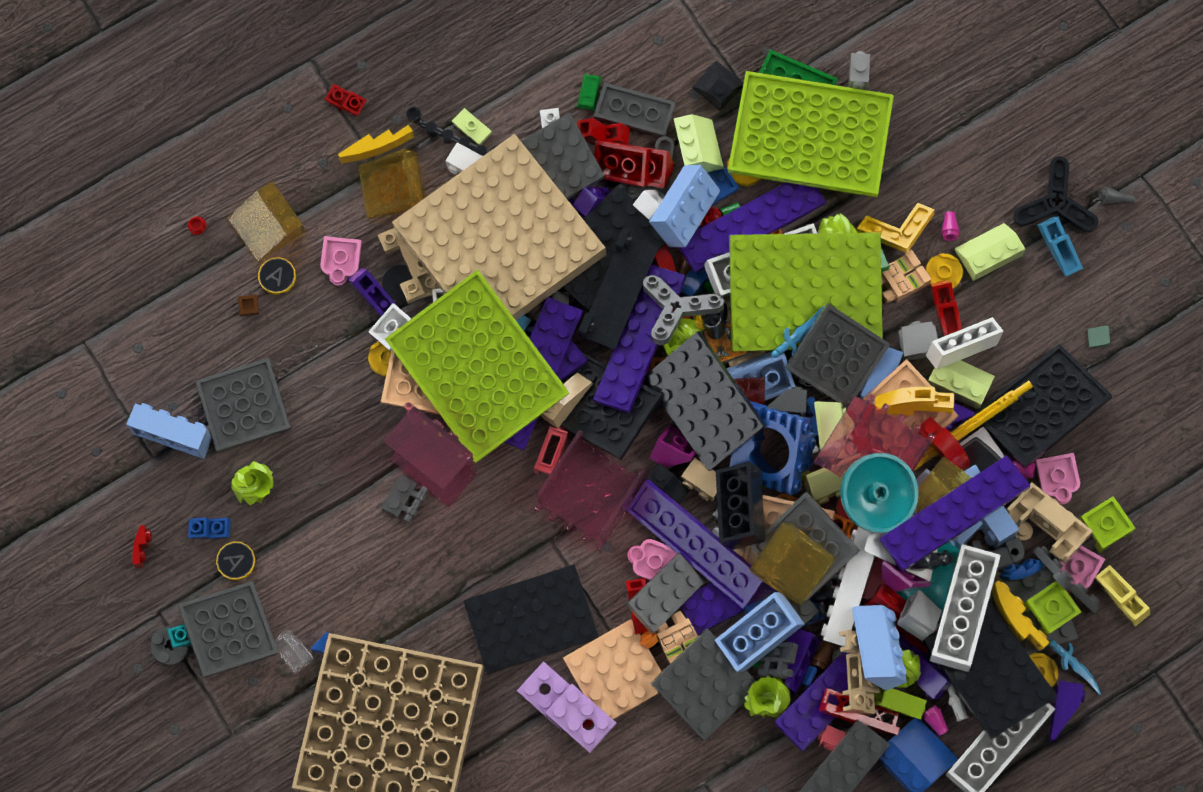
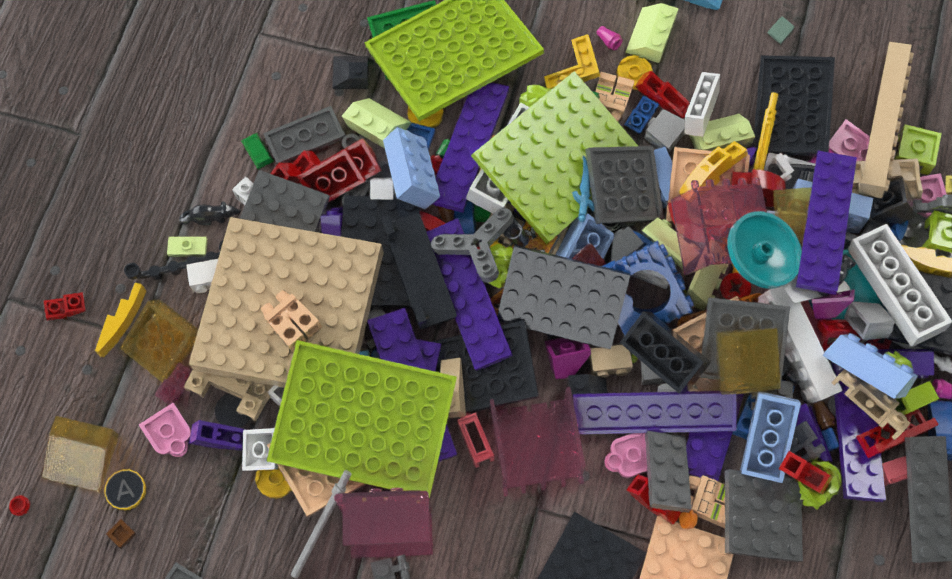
camera: 45 degrees left, 5 degrees down
none -> clear pink slope [155,363,192,405]
none -> black animal [179,201,241,226]
none -> light nougat hips [261,290,322,352]
none -> light grey bar [291,470,352,578]
none -> blue slope [624,96,659,134]
none -> white bracket [772,153,794,182]
none -> red brick [779,451,833,495]
none -> tan brick [859,42,914,198]
none -> black slope [868,177,918,224]

